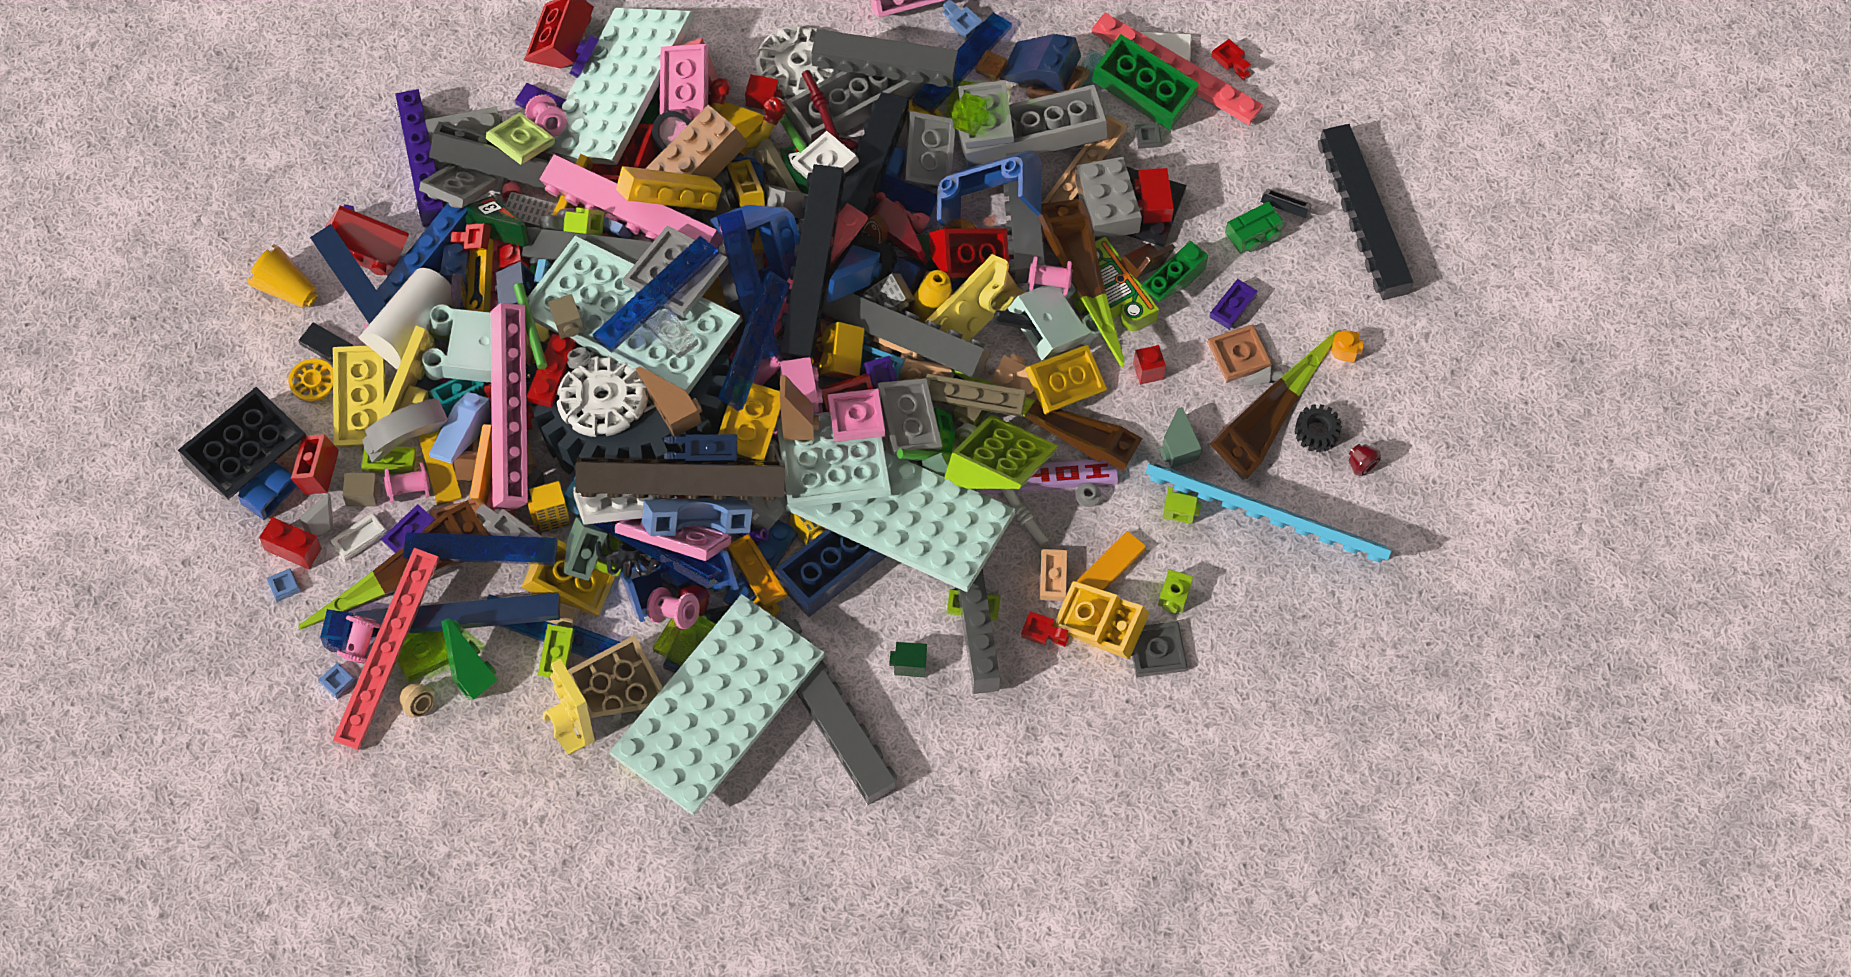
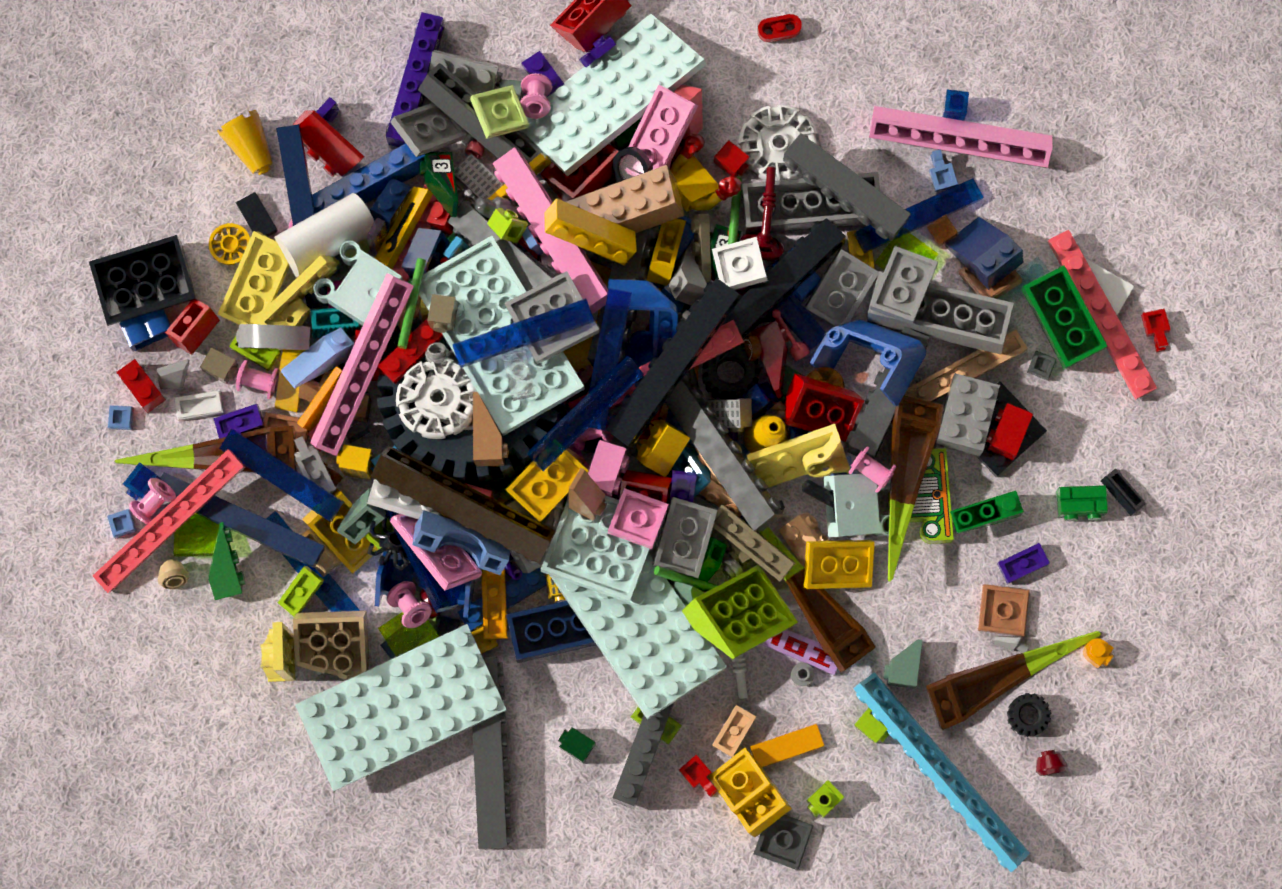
camera: 30 degrees right, 15 degrees up
plate [451,223,491,251] -> none
dark blue hinge [664,434,737,461] -> none
blue slope [826,245,882,302] -> none
clear neon green brick [952,92,989,136] -> none
reddish brown panel [1120,243,1176,279] -> none
red brick [1133,345,1166,385] -> none
black brick [1318,124,1414,301] -> none

